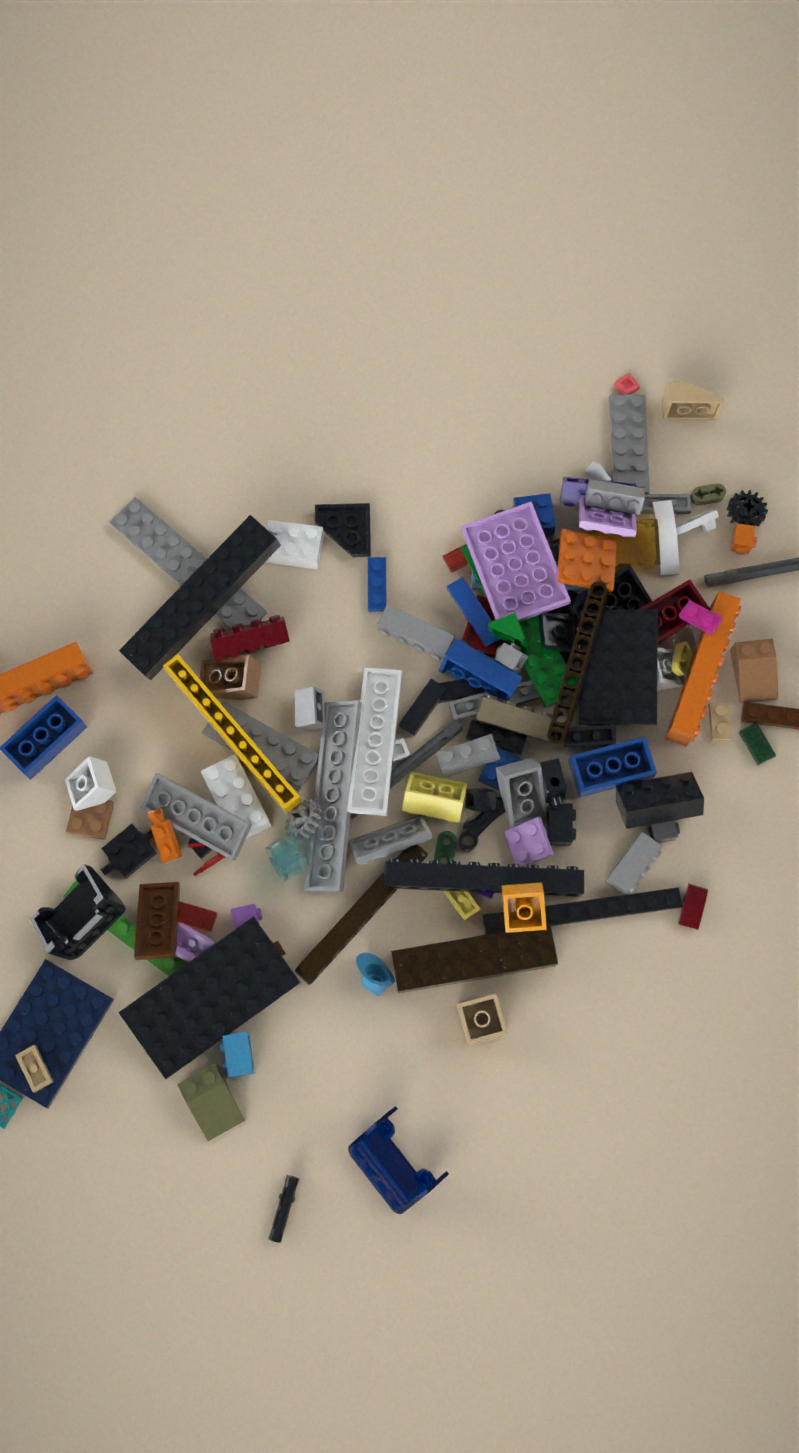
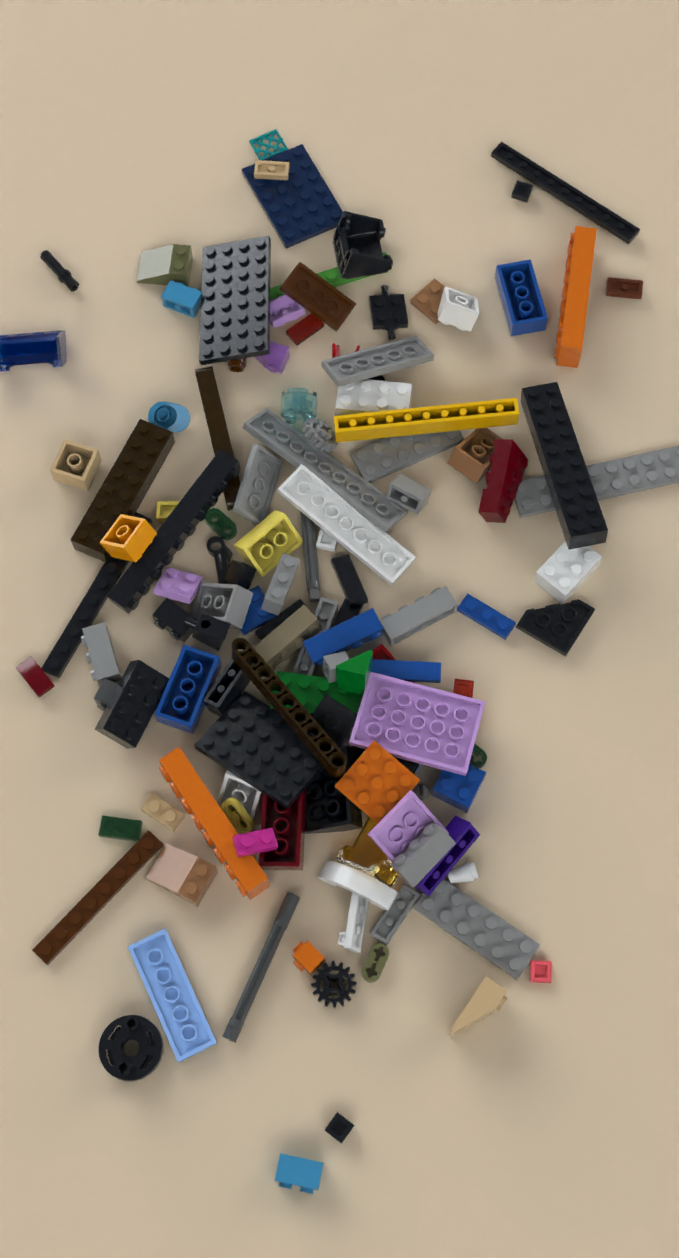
camera: 125 degrees right, 5 degrees down
orange plate [148,808,182,863] -> none

